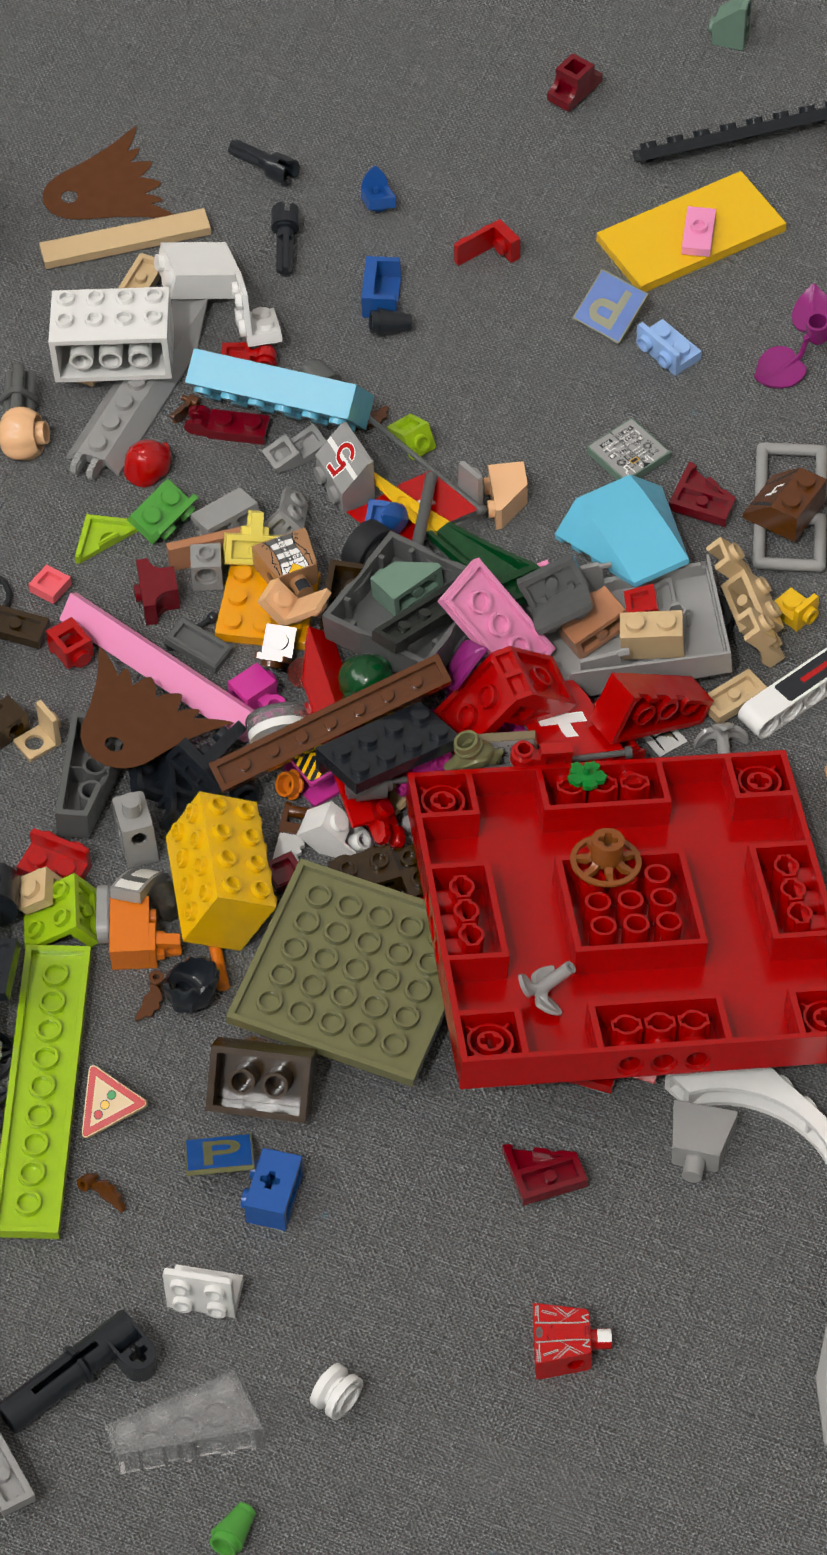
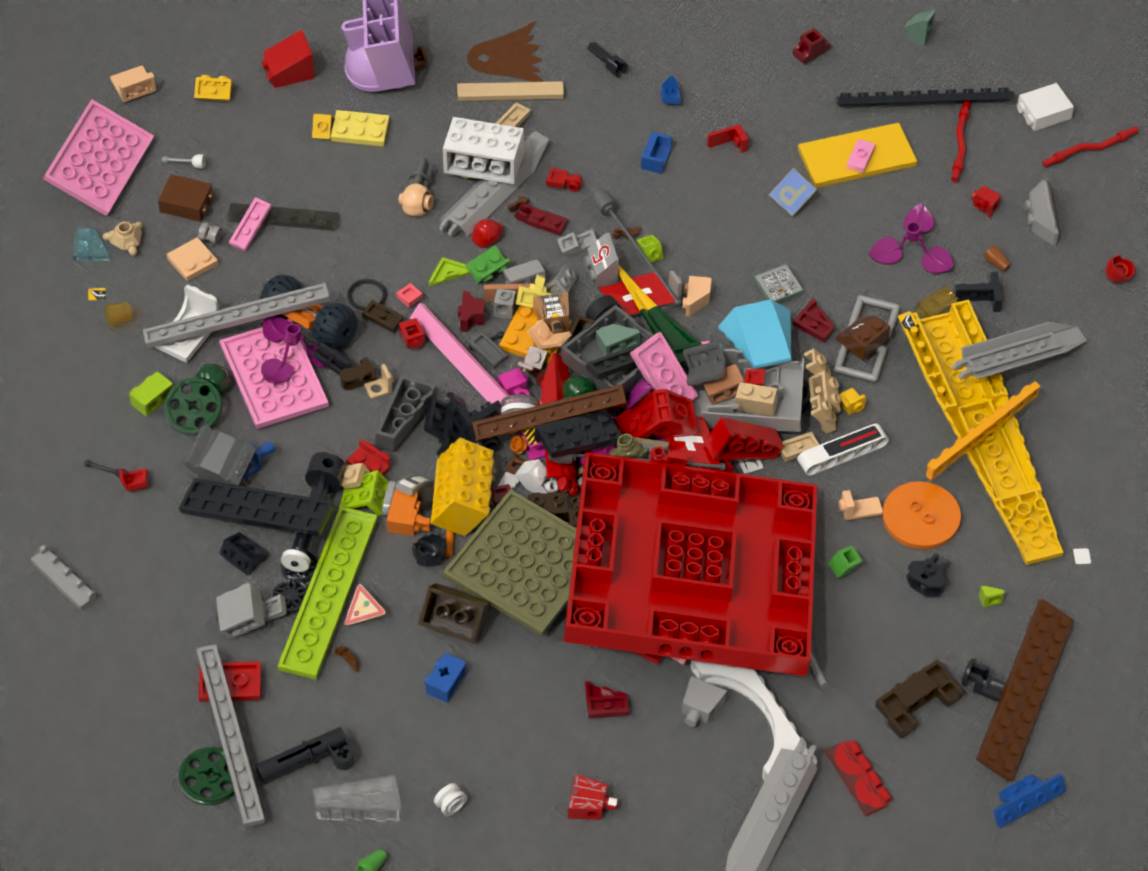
camera: 10 degrees right, 0 degrees up
reddish brown piece [80,647,234,768] -> none
light grey torso [112,791,159,868] -> none
reddish brown piece [135,970,163,1022] -> none
white brick [154,242,240,299] -> none
white bracket [162,1264,244,1318] -> none
piece [184,1133,255,1176] -> none
medium azure brick [185,348,375,432] -> none
white bracket [231,271,283,347] -> none
black piece [271,202,299,277] -> none
blue plate [365,499,409,534] -> none
black cone [369,307,412,336] -> none
dark grey bar [412,472,437,546] -> none
light grey plant [518,961,576,1016] -> none
green plant [567,761,607,791] -> none
dark orange wheel [570,828,642,888] -> none
light blue bracket [636,319,702,376] -> none
light grey plant [694,722,749,754] -> none

